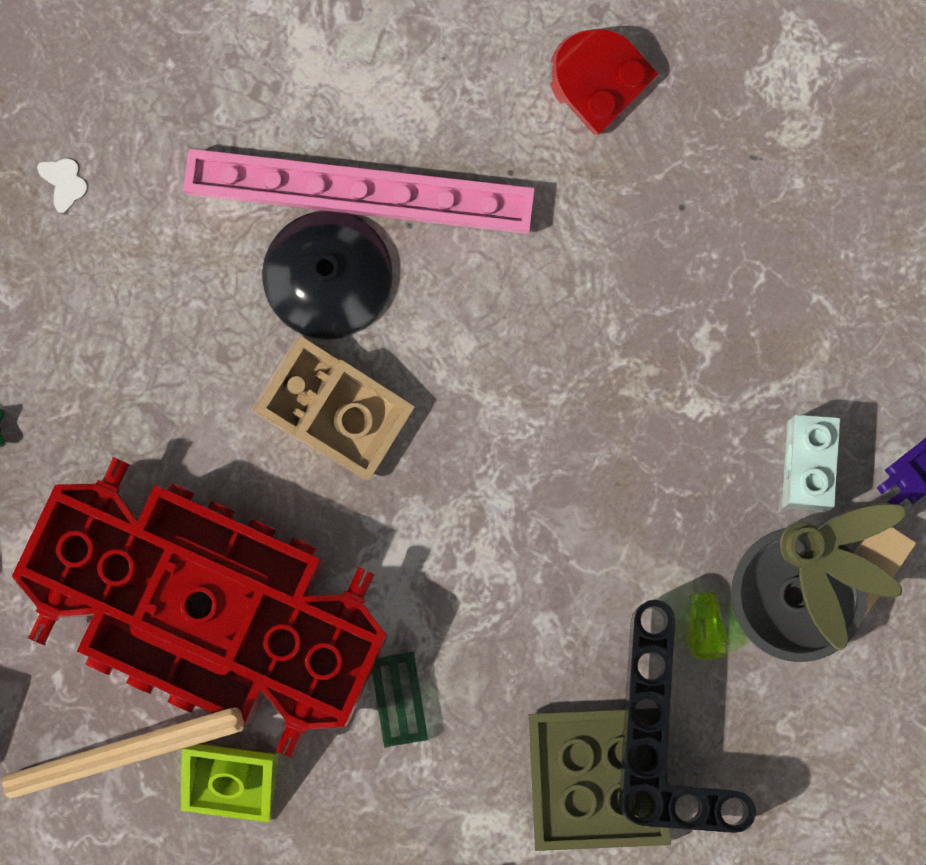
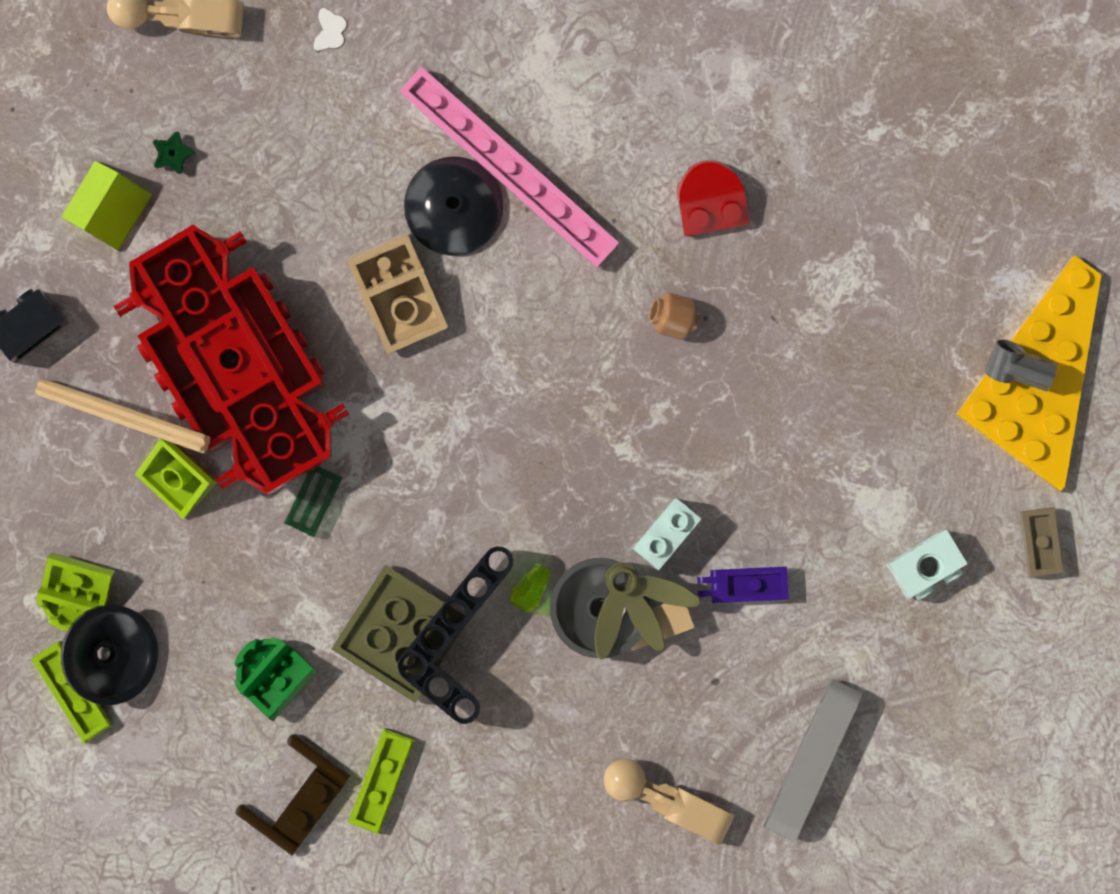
camera: 30 degrees right, 5 degrees up
none -> medium nougat head [649,292,701,340]

